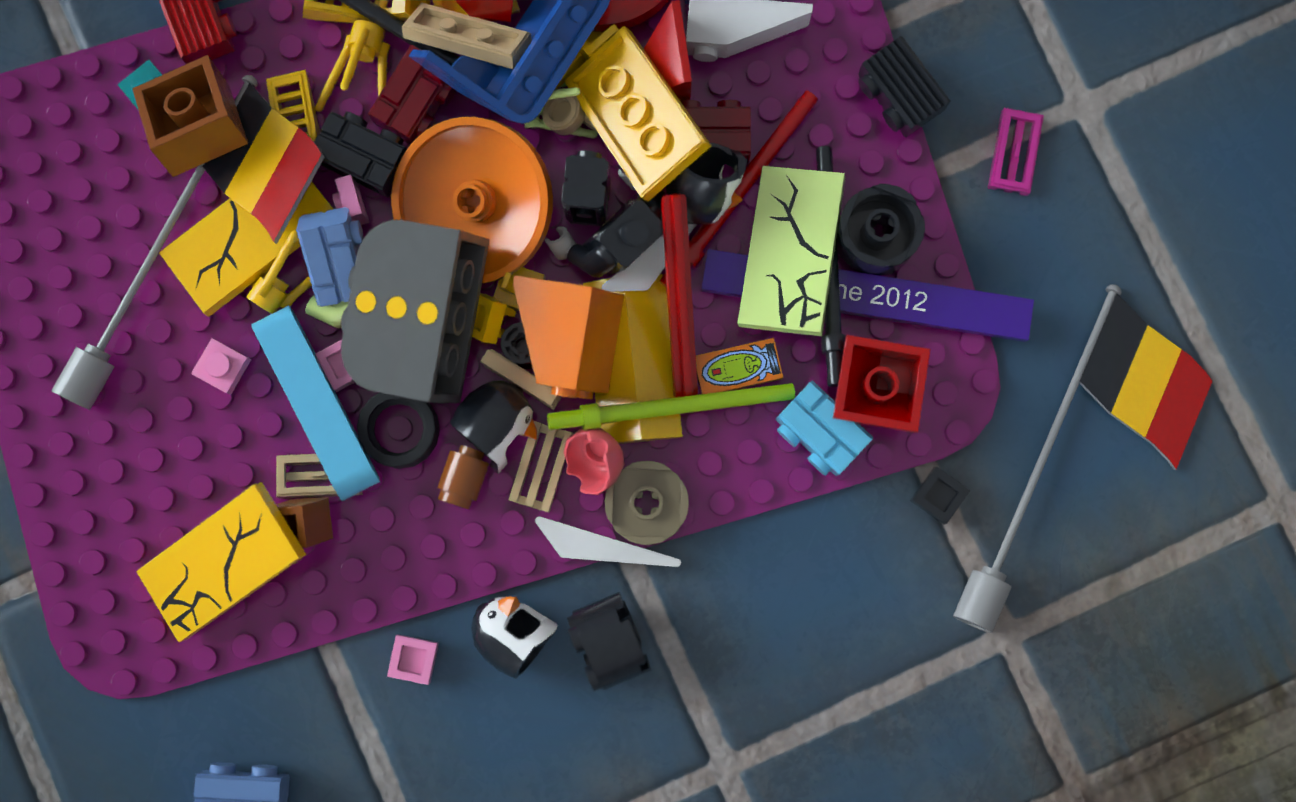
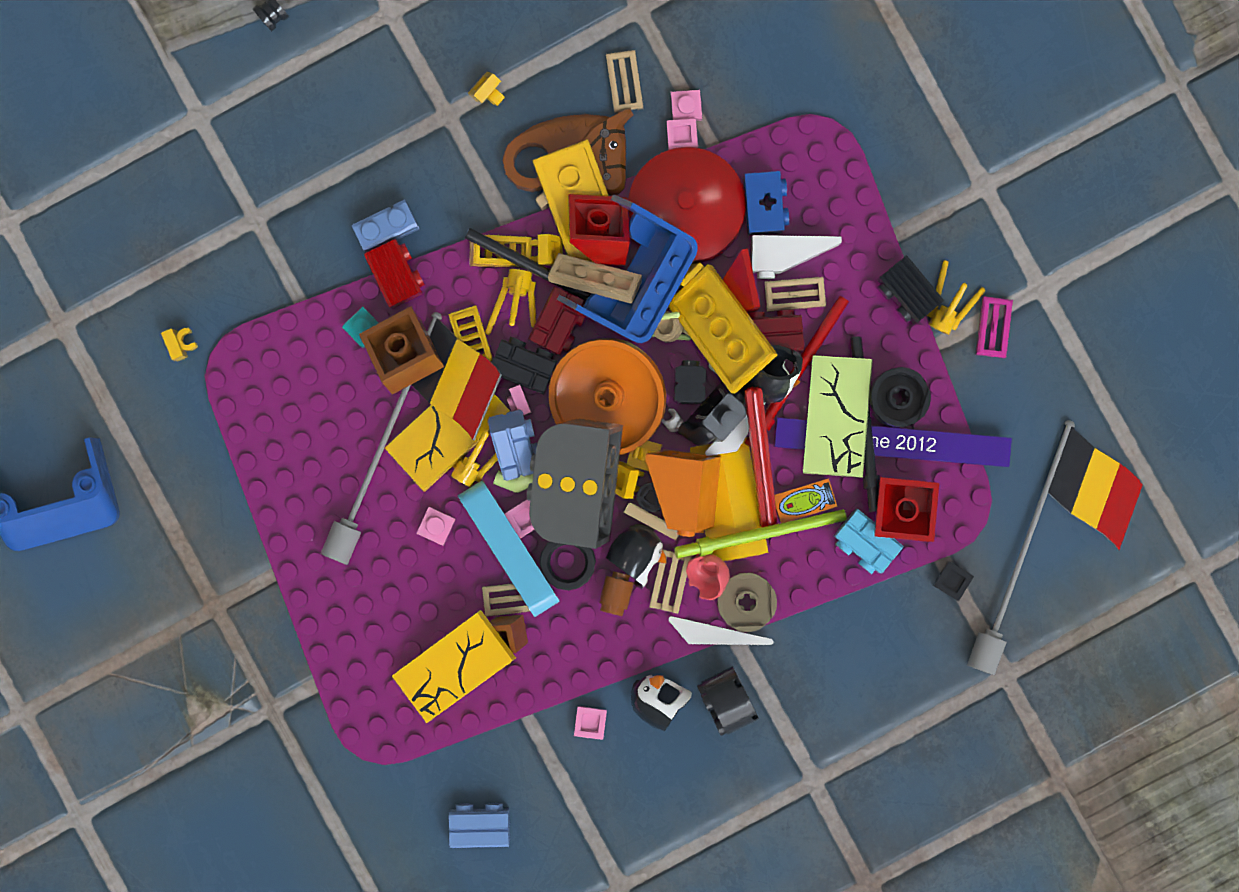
camera: 10 degrees left, 5 degrees up
none -> tan tile [764,277,826,312]
none -> yellow plant [927,260,985,335]

